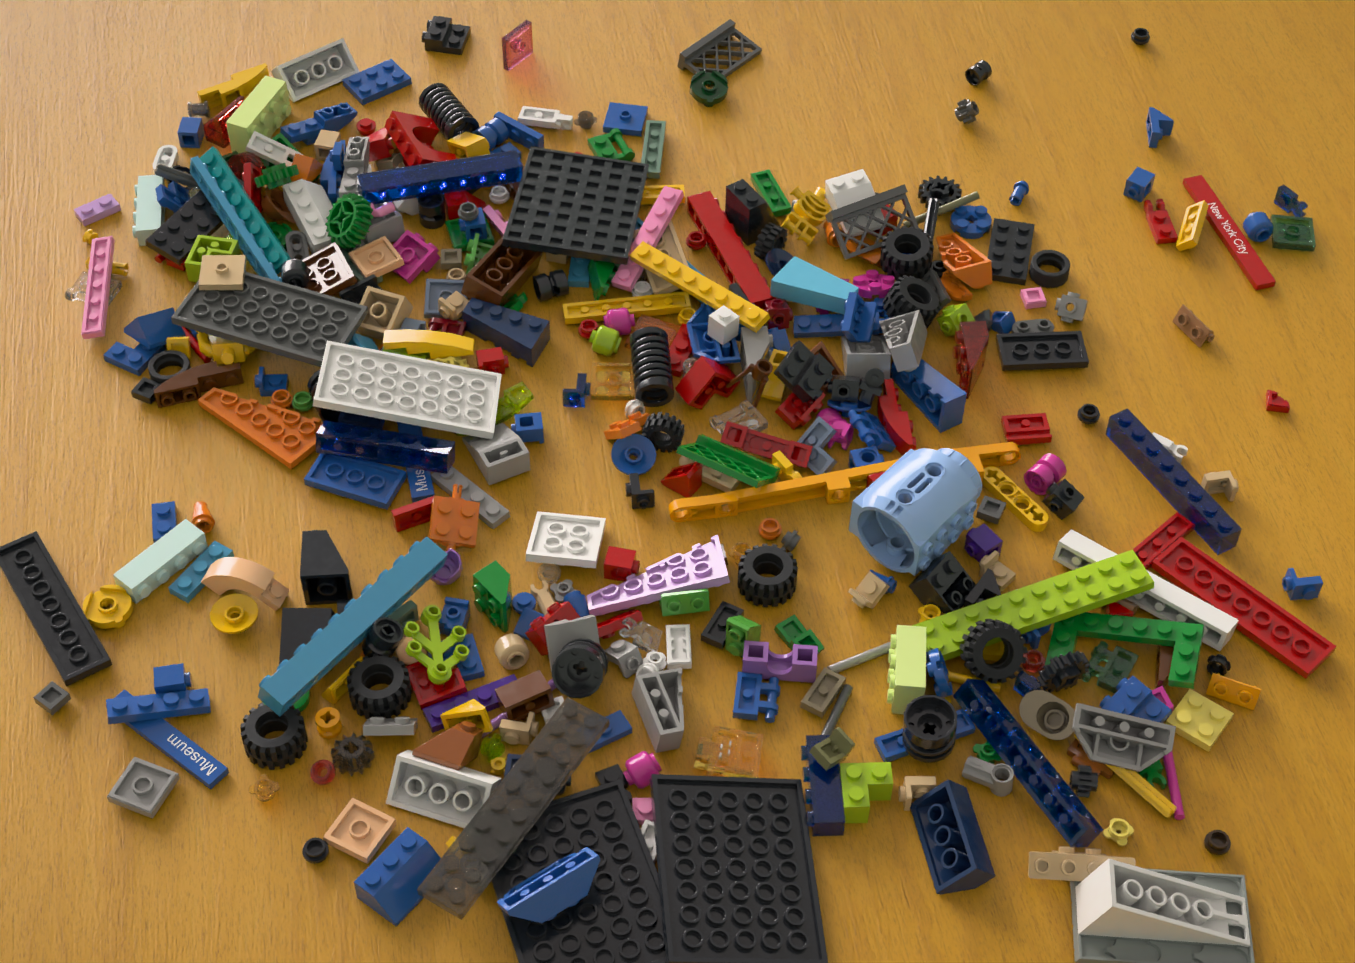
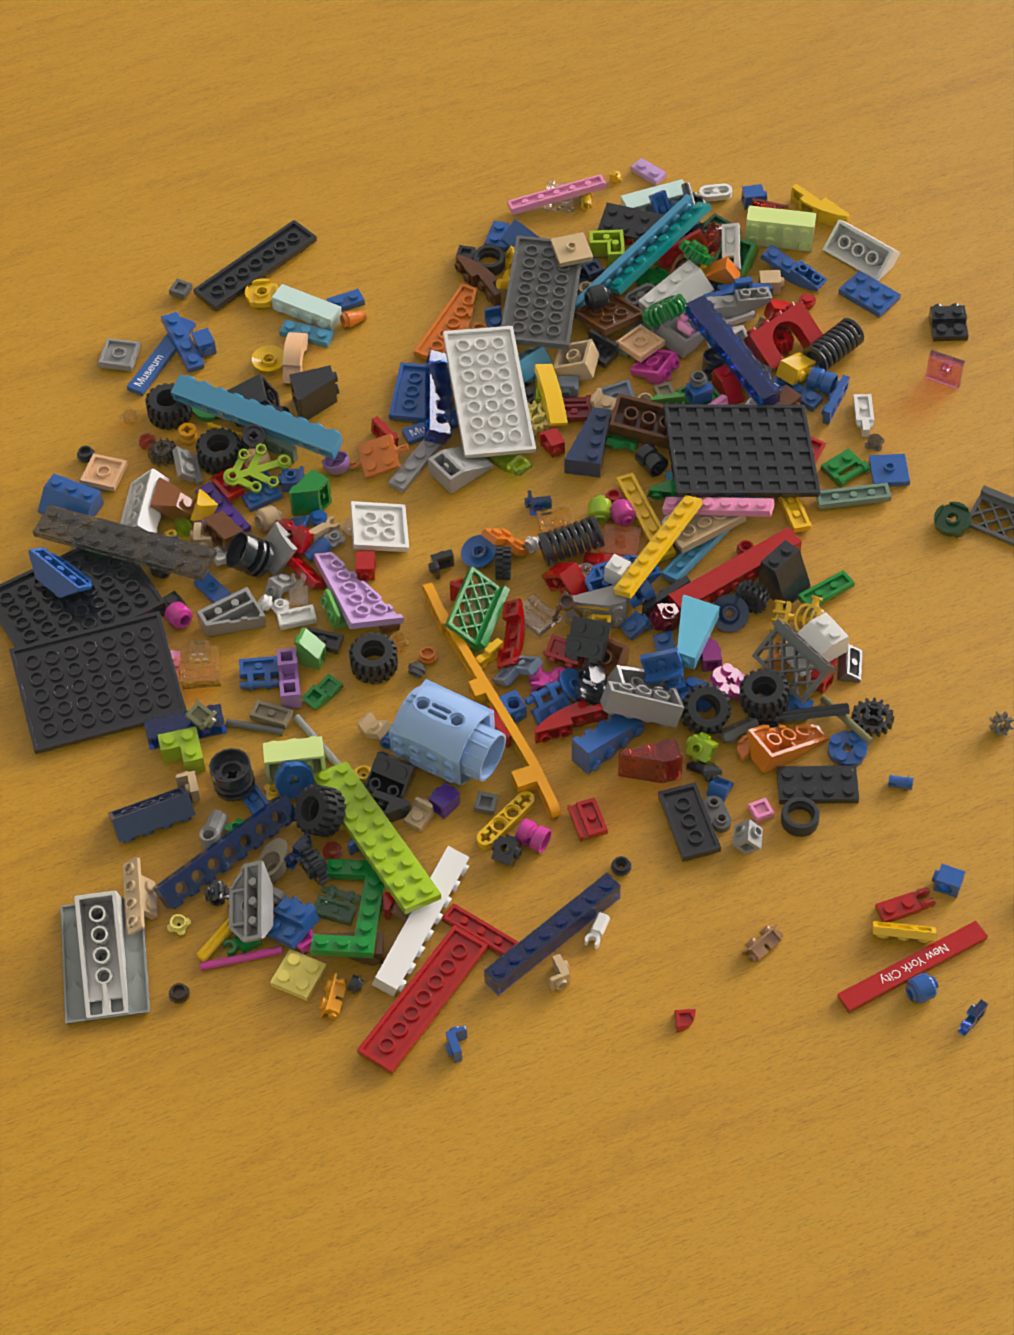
camera: 80 degrees right, 5 degrees up
clear smoke bush [187,101,210,118] -> none
blue brick [511,412,544,444] -> none
clear green plate [1270,214,1316,251] -> none

